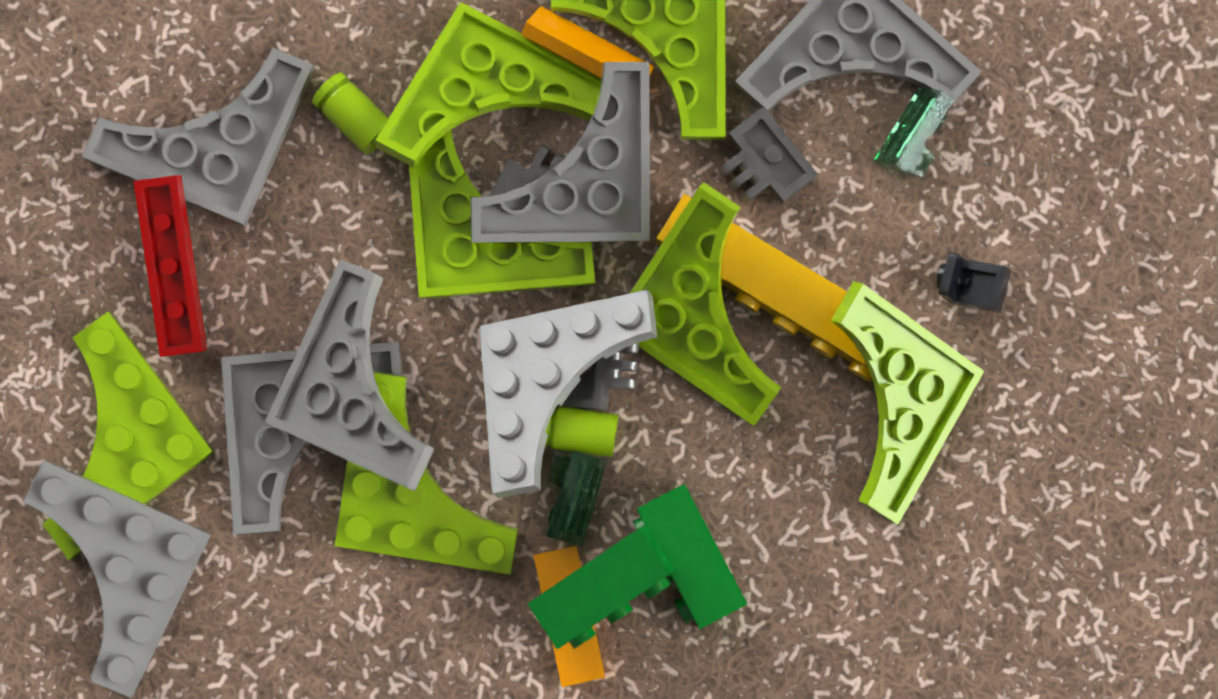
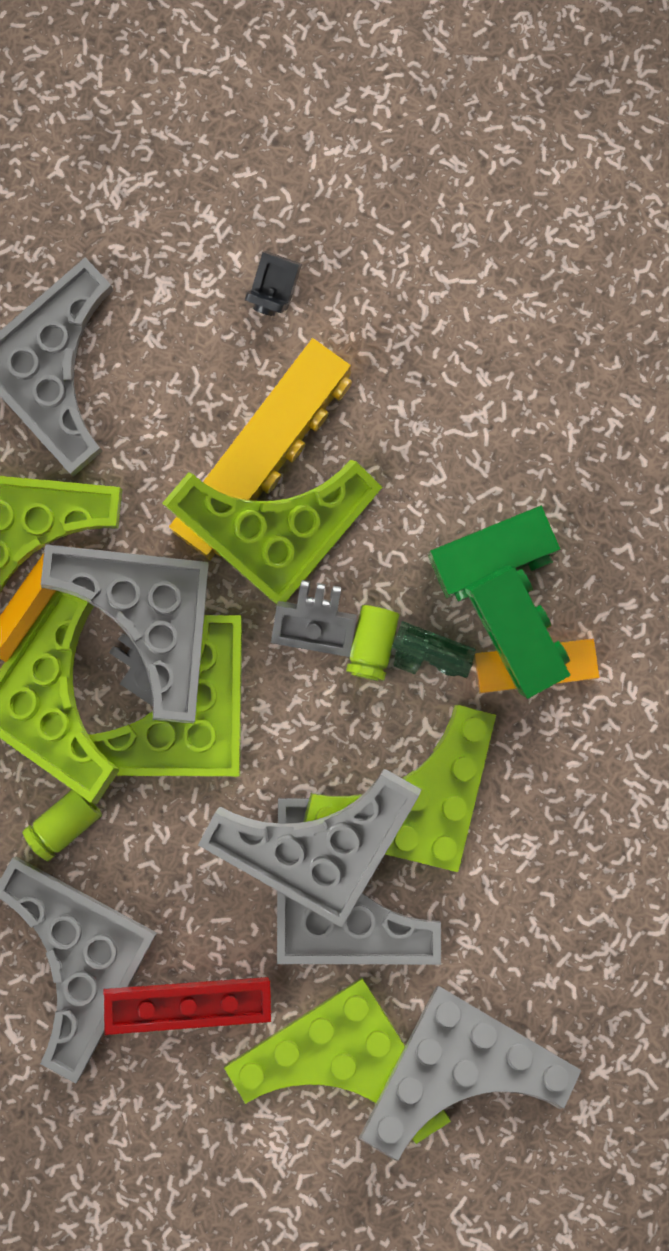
camera: 80 degrees left, 0 degrees up
plate [480,290,657,498] -> none
flat silver hinge [718,107,818,205] -> none
plate [831,281,984,525] -> none
clear green hinge [873,88,954,178] -> none

